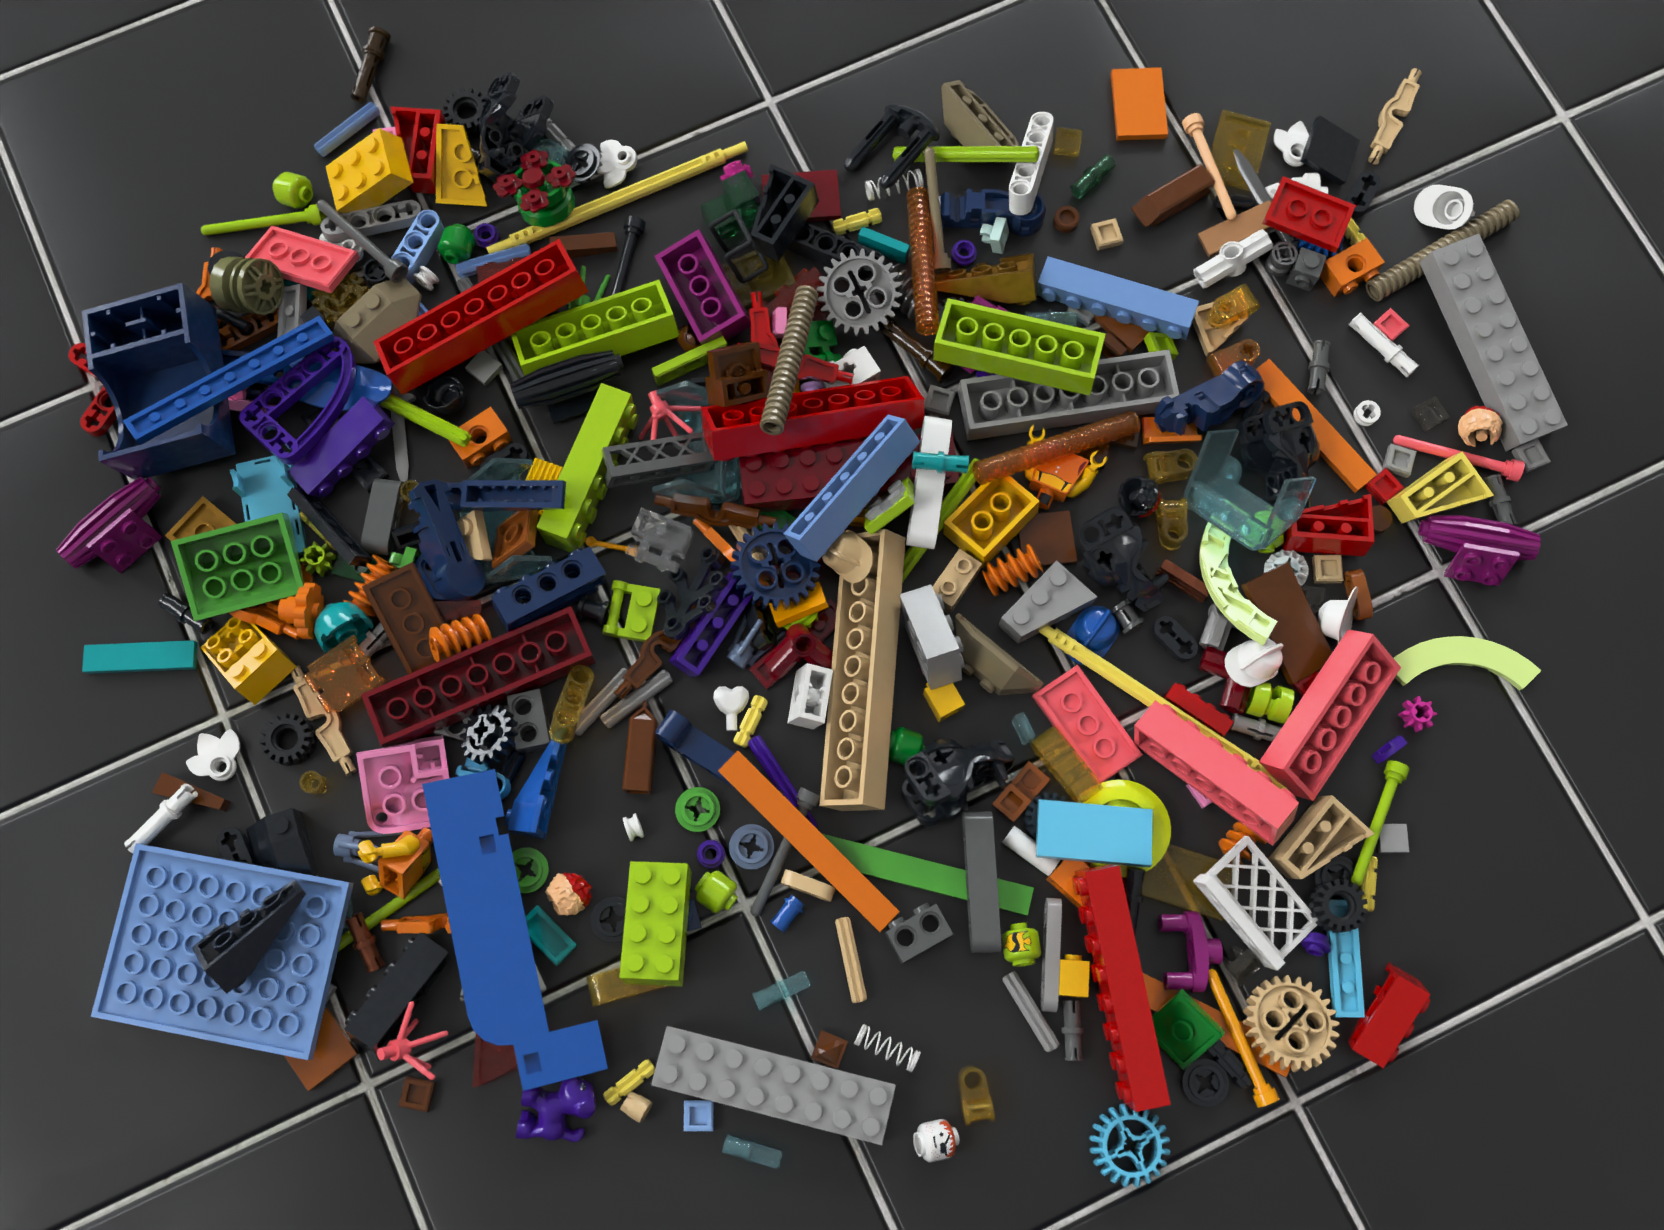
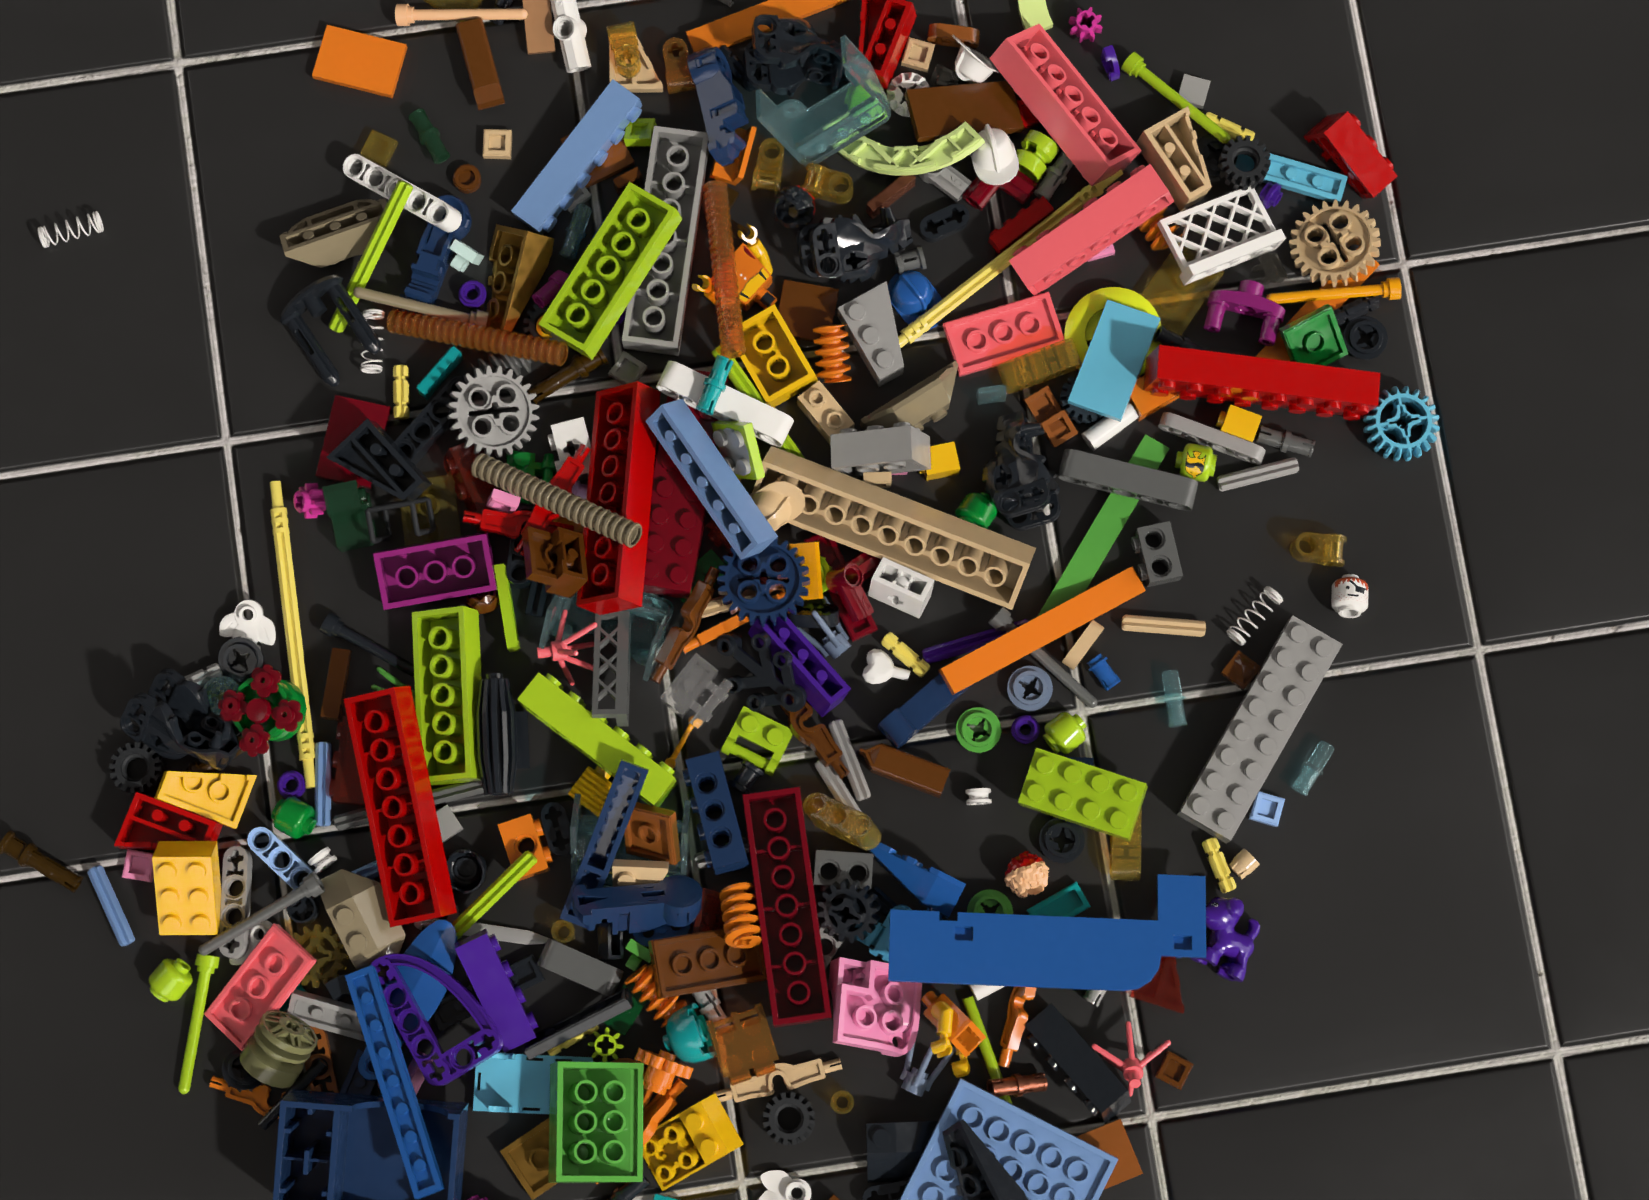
camera: 75 degrees left, 5 degrees up
none -> tan tile [863,472,892,488]

